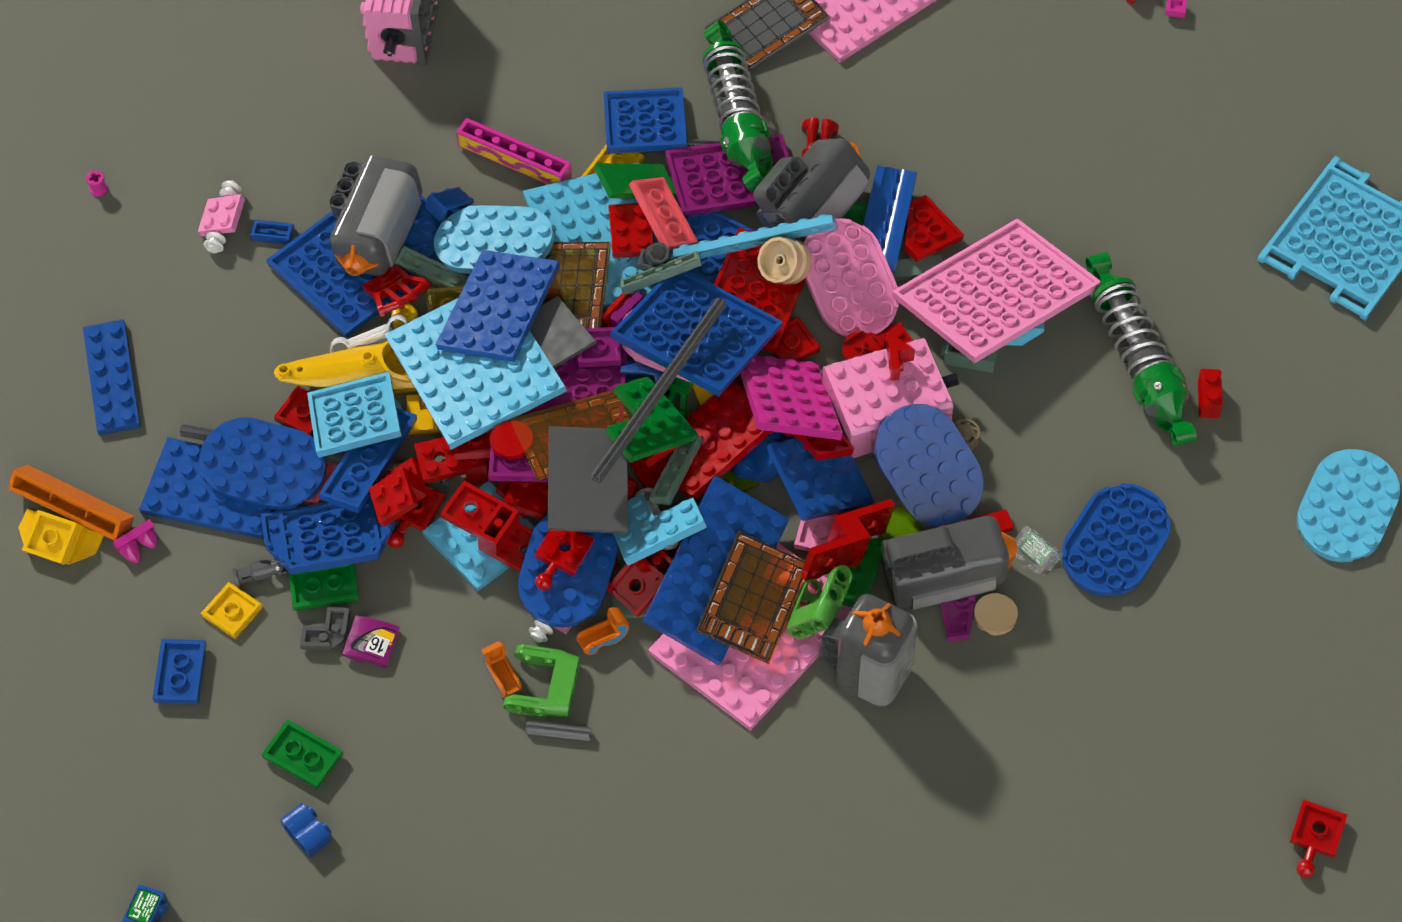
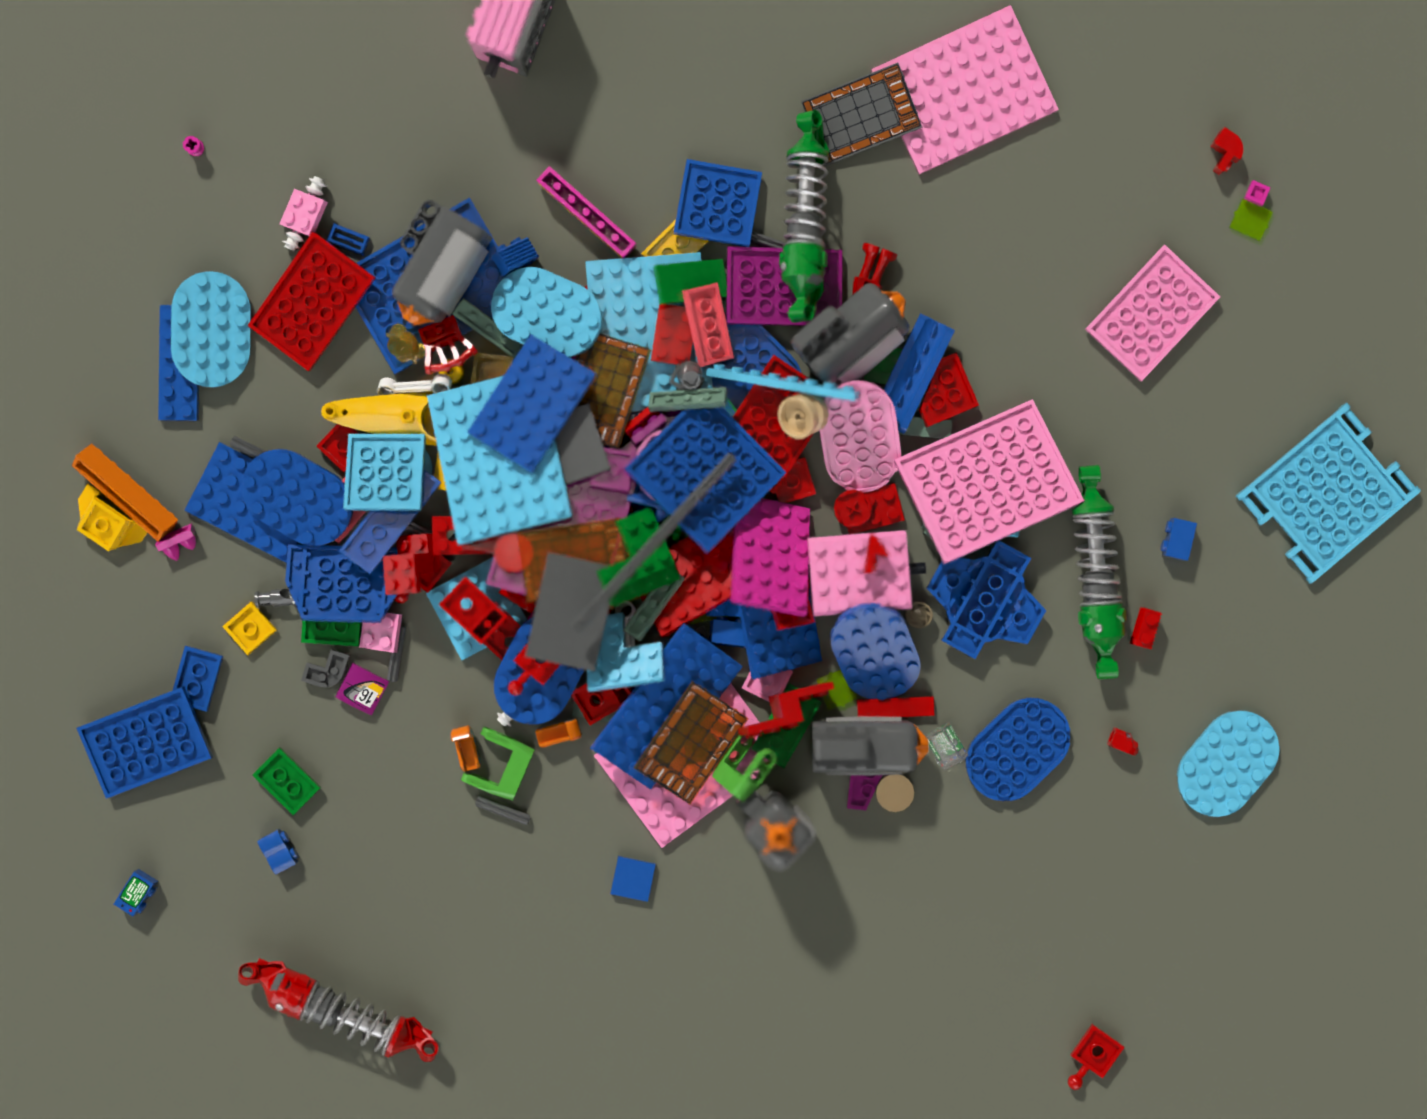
camera: 15 degrees right, 30 degrees up
none -> blue plate [76,686,213,799]
none -> medium azure plate [171,271,251,388]
none -> red plate [247,232,376,371]
none -> bright pink plate [359,612,402,653]
none -> clear yellow hair [386,324,426,365]
none -> dark grey axle [387,626,406,682]
none -> blue tile [610,856,656,902]
none -> blue brick [709,617,746,648]
none -> blue plate [926,540,1046,659]
none -> bright pink plate [1085,244,1220,382]
none -> red rock [1107,727,1139,756]
none -> blue brick [1160,518,1197,561]
none -> clear neon green piece [1229,198,1273,241]

